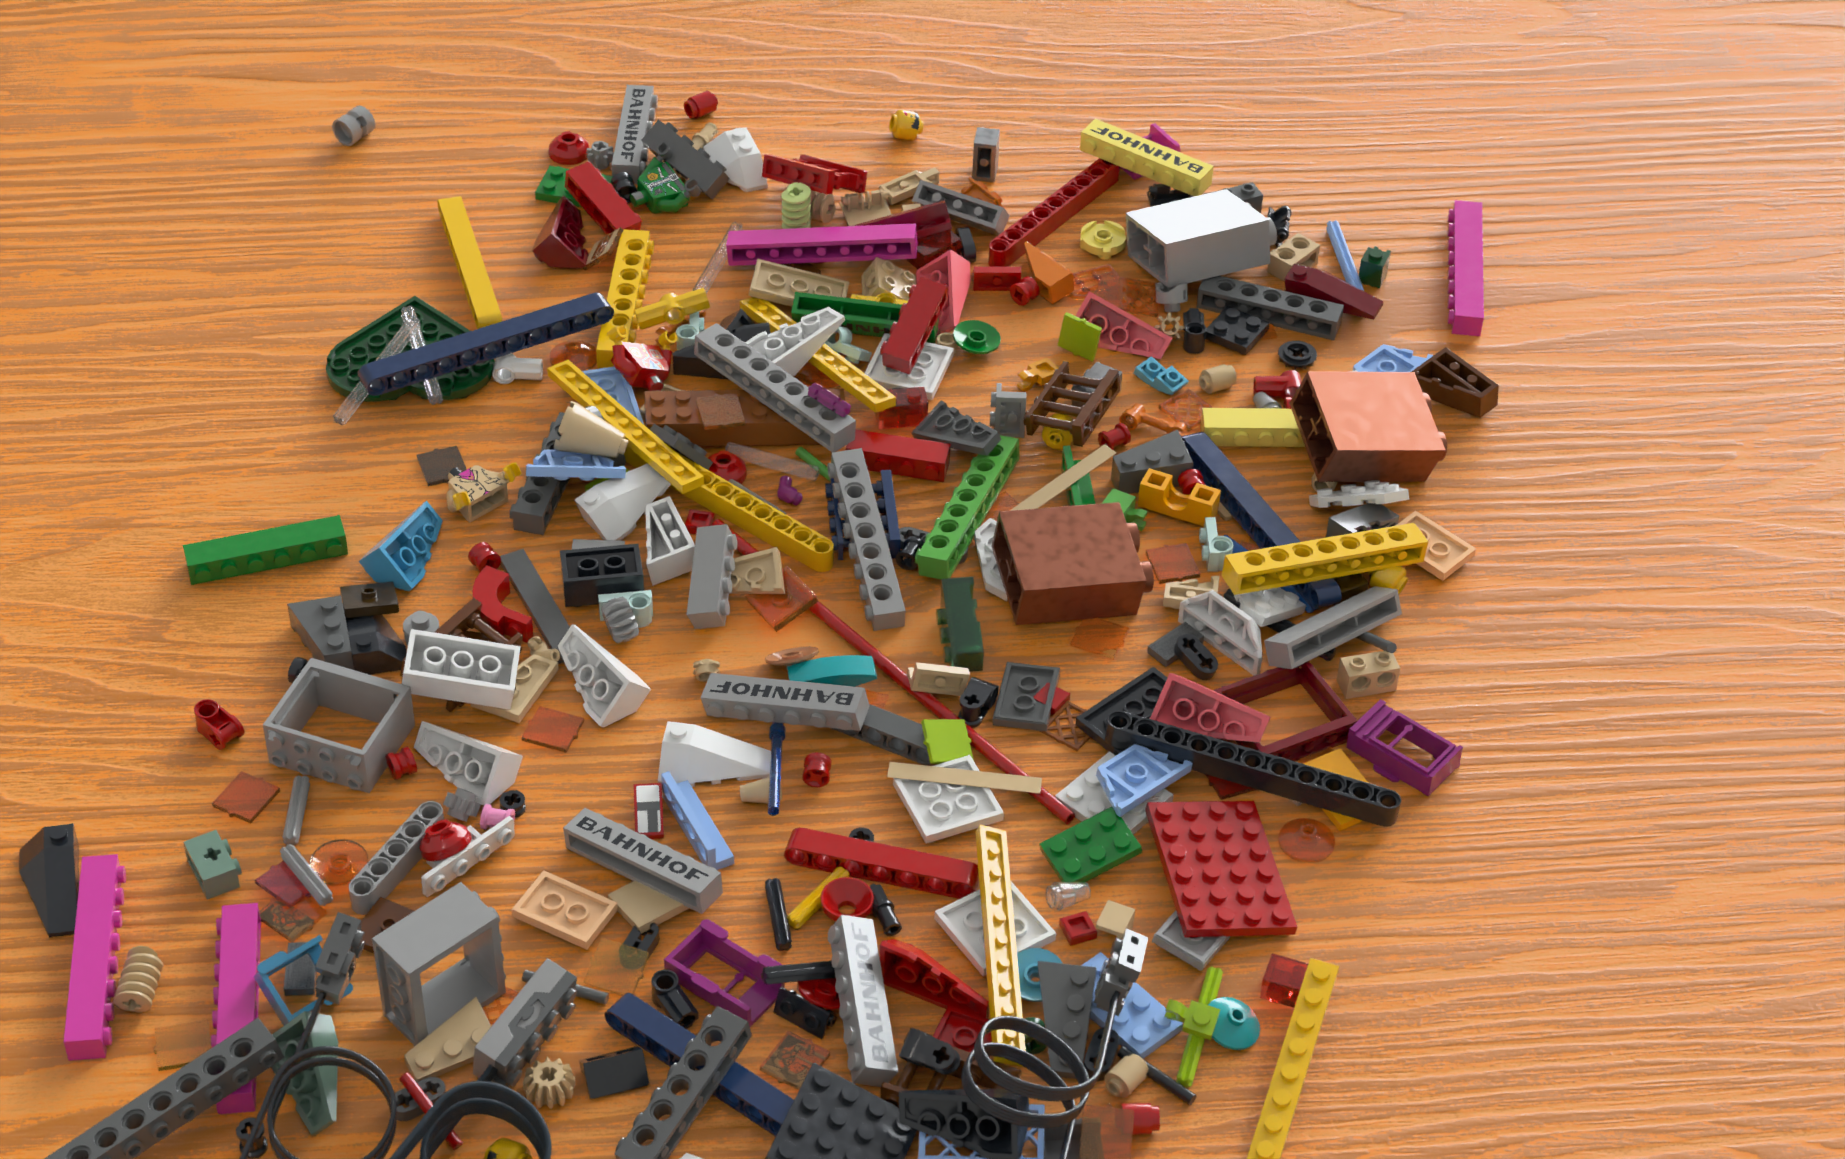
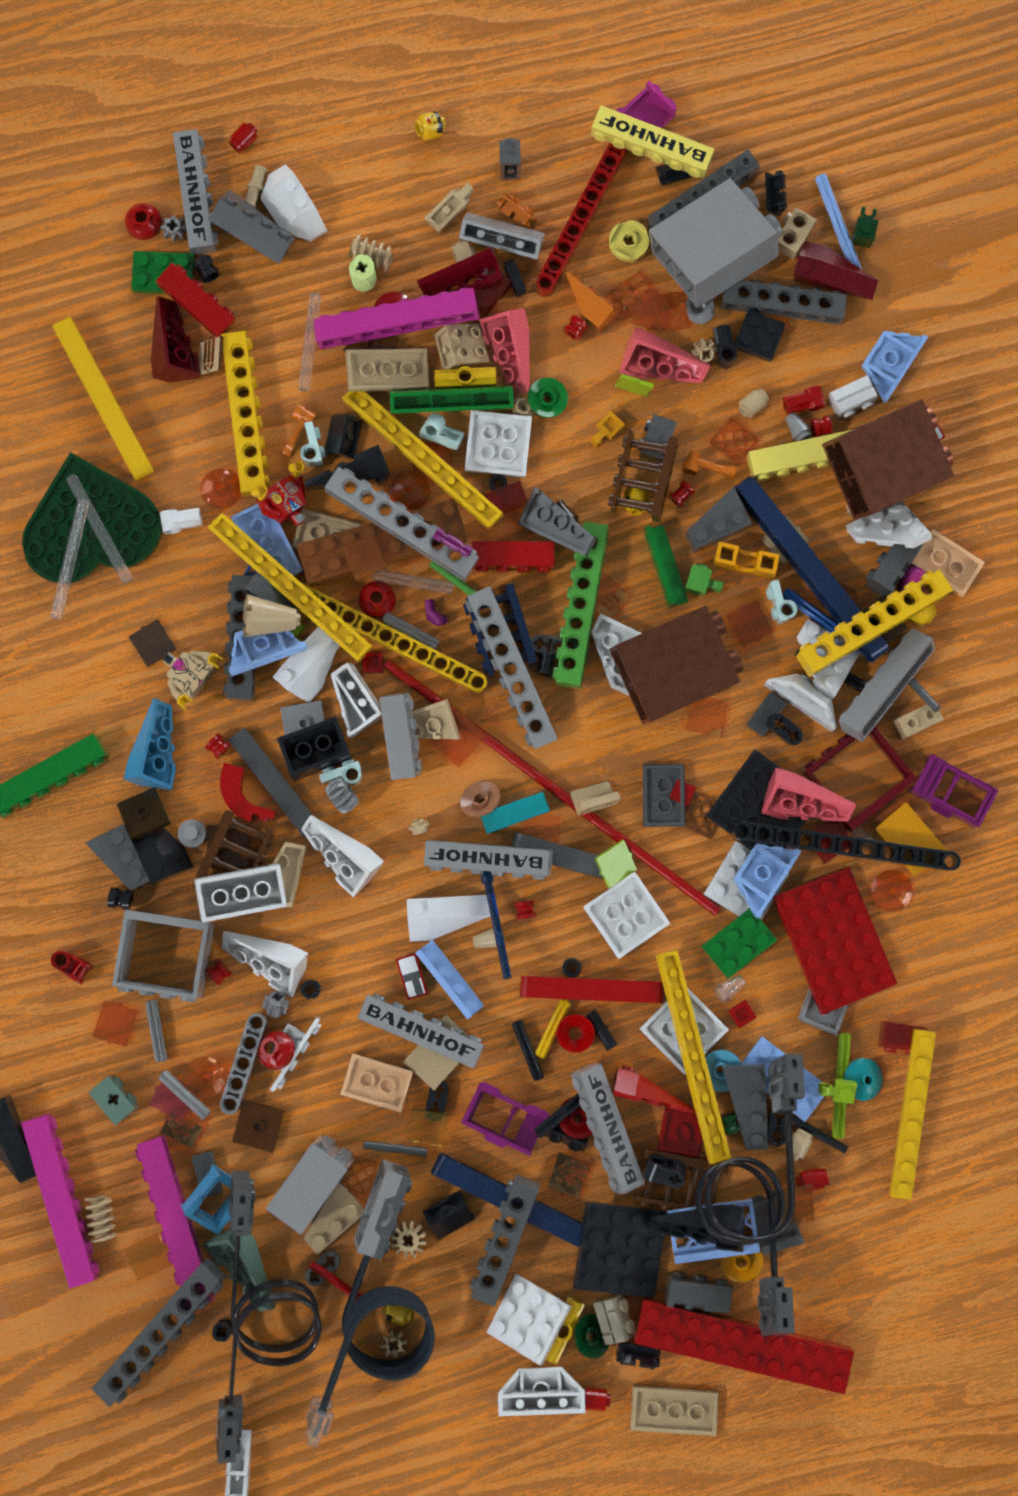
camera: 10 degrees left, 40 degrees up
dark blue beam [357,292,614,396] -> none
bright pink bush [480,804,515,830] -> none
clear orange piece [521,706,584,753] -> none
tan arm [528,636,560,662] -> none
torso [630,142,701,214] -> none
yellow piece [635,287,710,330] -> none
dark grey plate [650,424,713,470] -> none
black piece [652,969,699,1029] -> none
white wedge [745,307,845,377] -> none
red fence [762,154,867,194] -> none
tan hinge [839,189,892,226] -> none
red brick [880,277,948,375] -> none
tan sticker [887,762,1042,793] -> none
clear green wedge [936,577,984,672] -> none
black piece [958,677,999,728] -> none
red panel [972,267,1021,291] -> none
light grey bracket [990,383,1026,438] -> none
tan sticker [1010,444,1116,511] -> none
tan panel [1096,900,1135,939] -> none
medium azure slope [1134,356,1189,395] -> none
tan wing [1163,576,1220,609] -> none
red wheel [1178,469,1206,495] -> none
black gear [1278,341,1317,369] -> none
reddish brown wedge [1411,347,1499,418] -> none
dark pink brick [1447,200,1484,336] -> none

